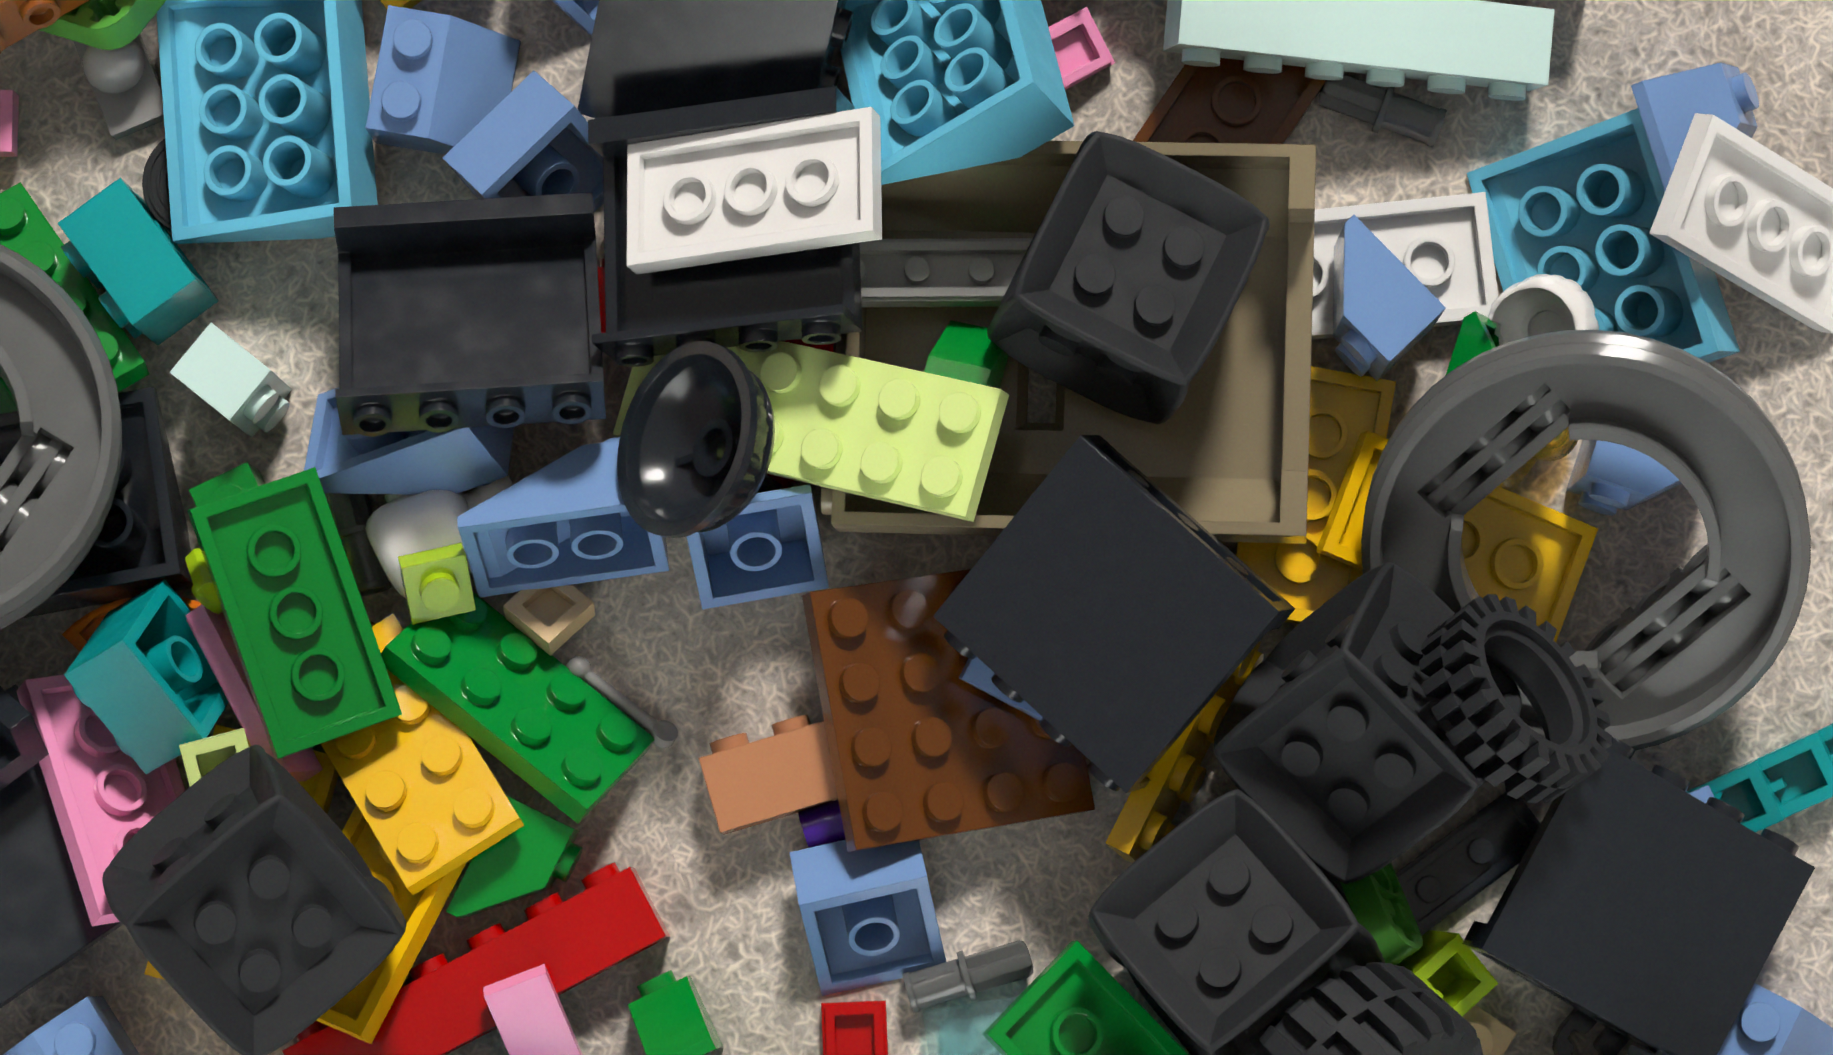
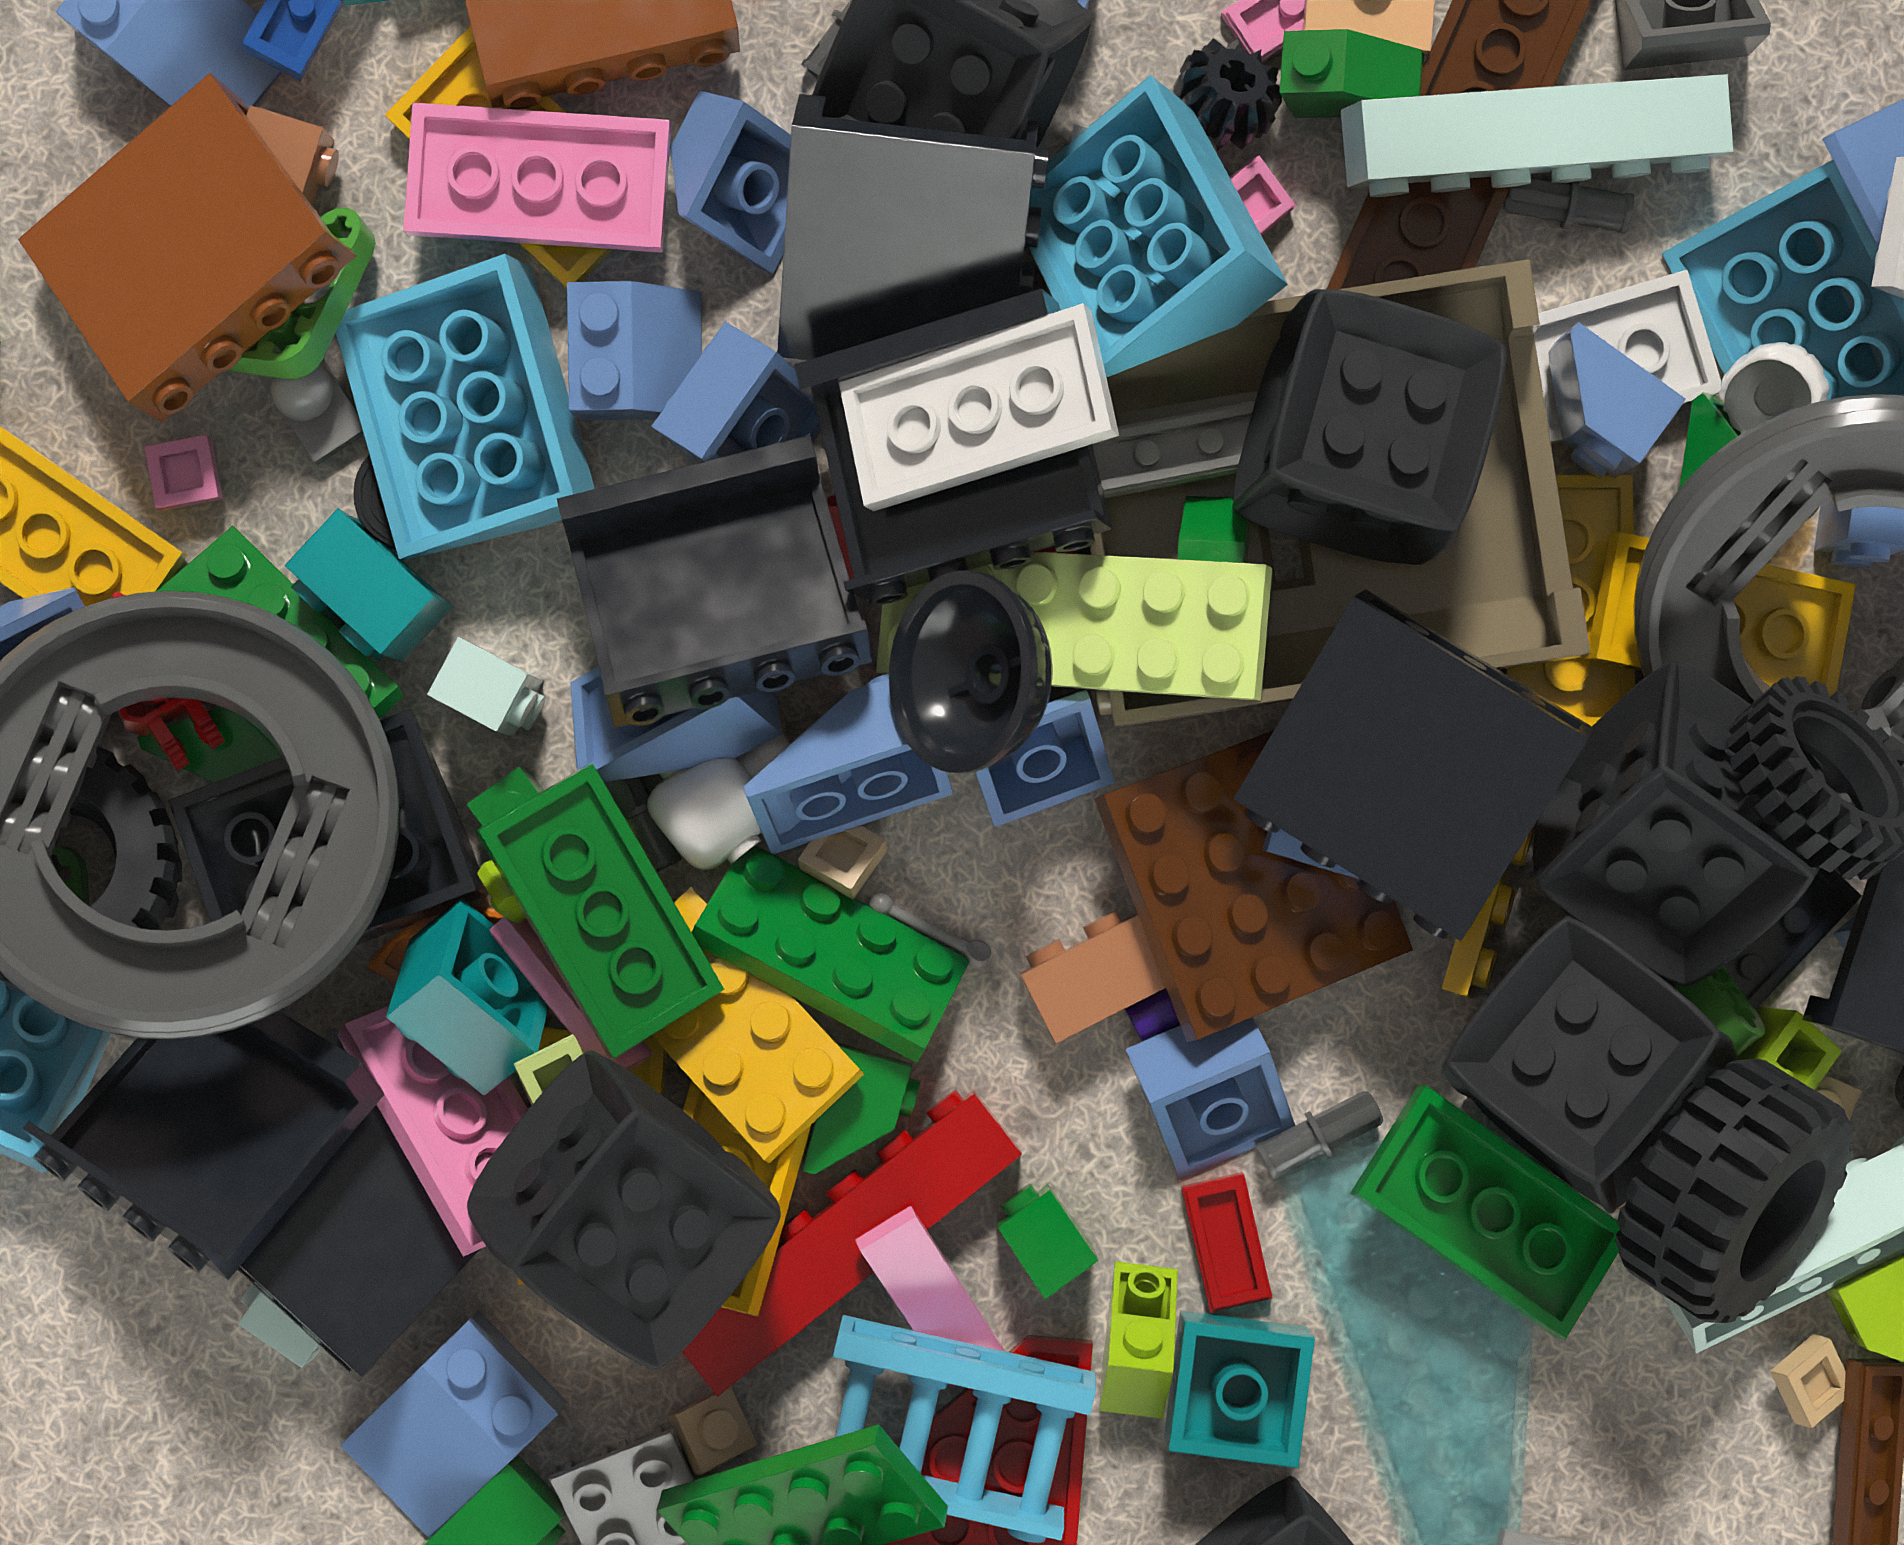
camera: 15 degrees left, 5 degrees up
lime plate [398,543,476,624] -> none

